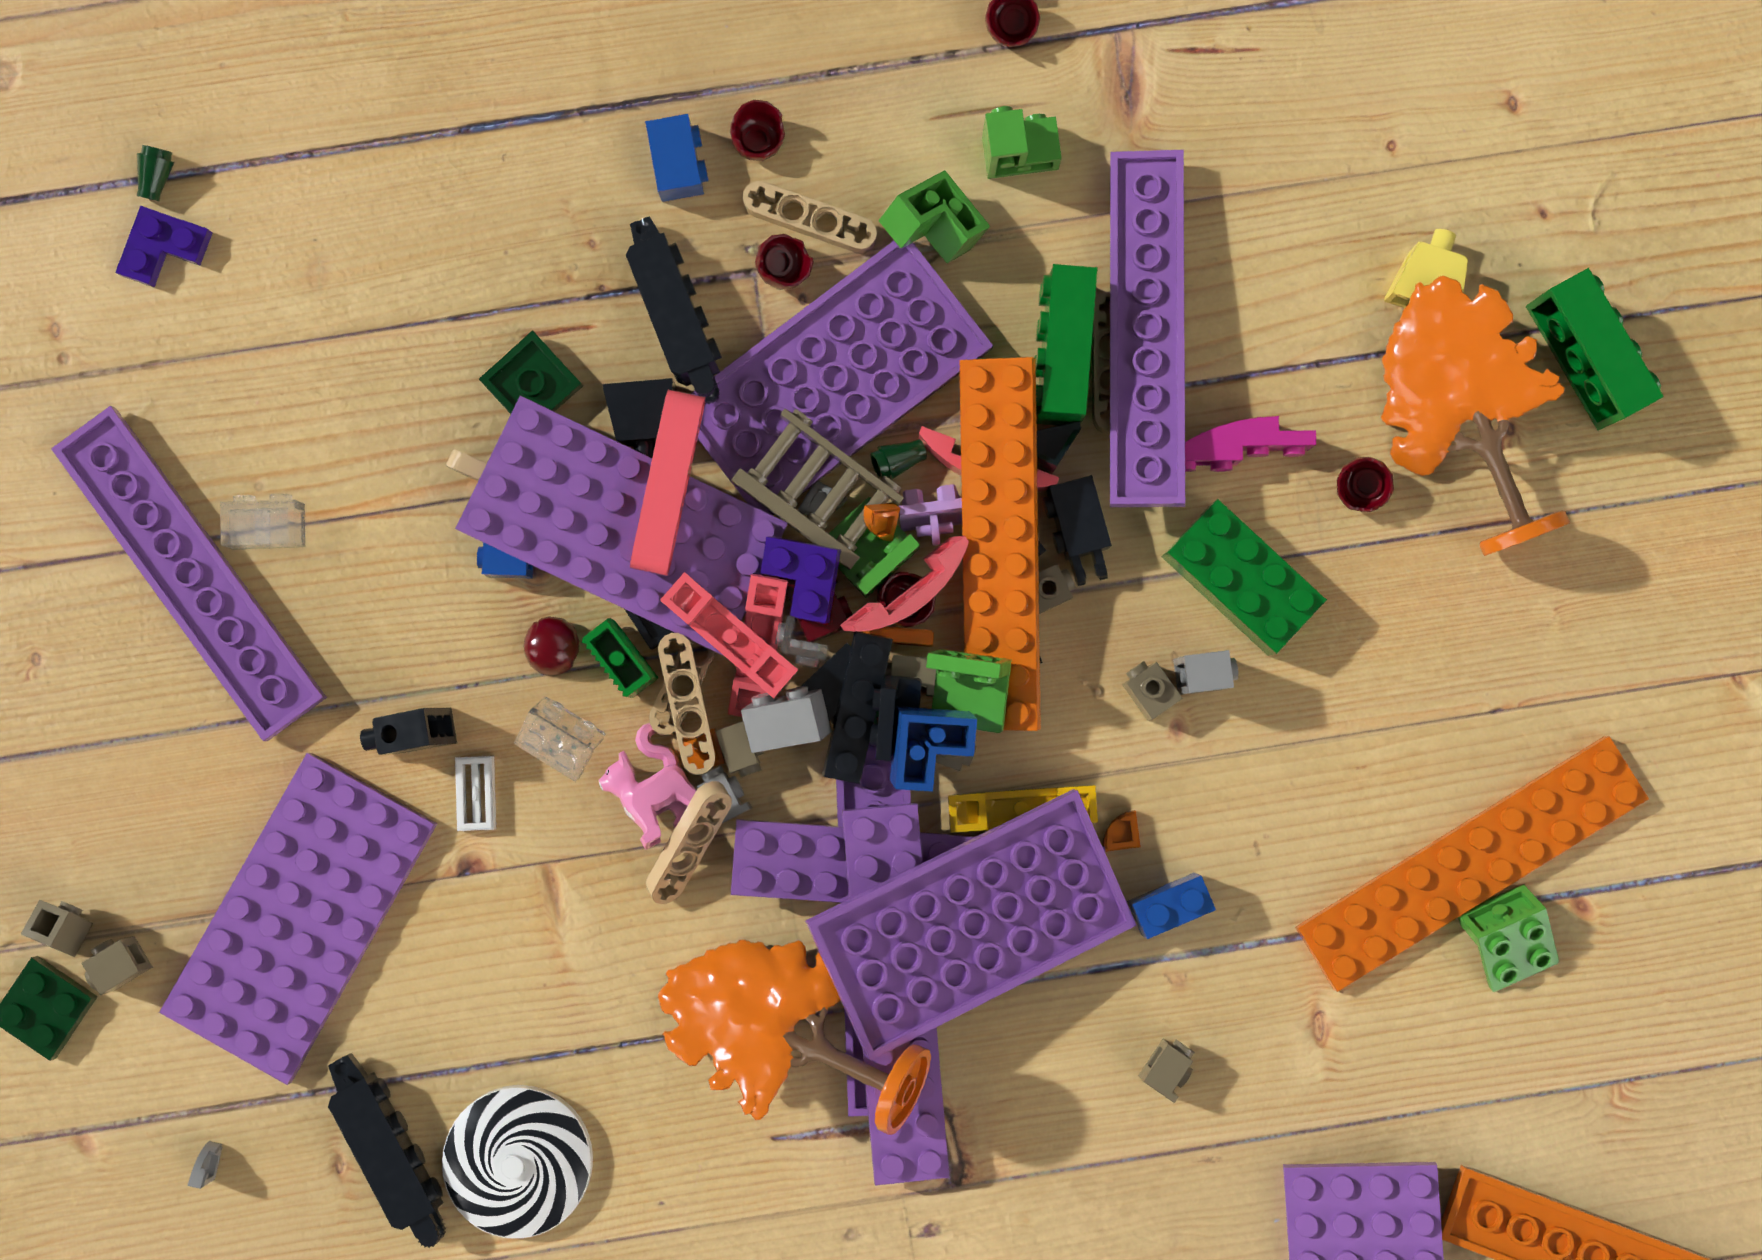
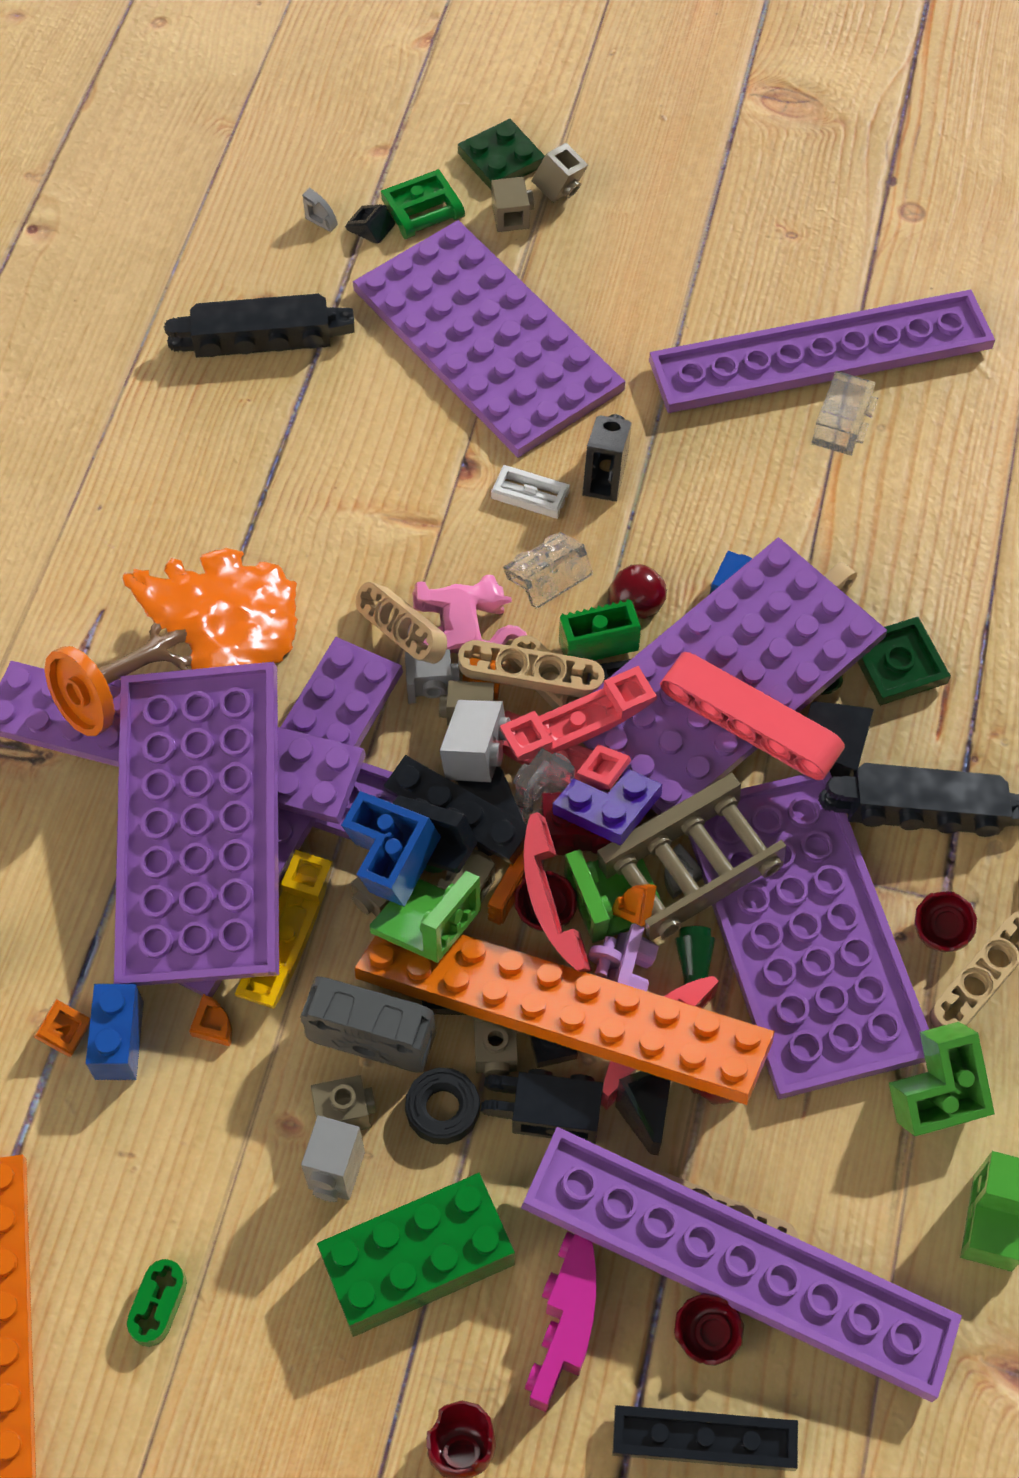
camera: 110 degrees right, 25 degrees down
dish [442,1085,593,1238] -> none
green brick [1034,264,1098,426] -> none
none -> orange tile [34,999,90,1057]
none -> green beam [127,1259,187,1347]
none -> dark grey axle [300,977,436,1073]
none -> black slope [345,204,395,243]
none -> green plate [381,169,465,239]
none -> black tyre [405,1068,480,1145]
none -> black plate [612,1405,798,1471]
none -> dark red hair [674,1293,744,1366]

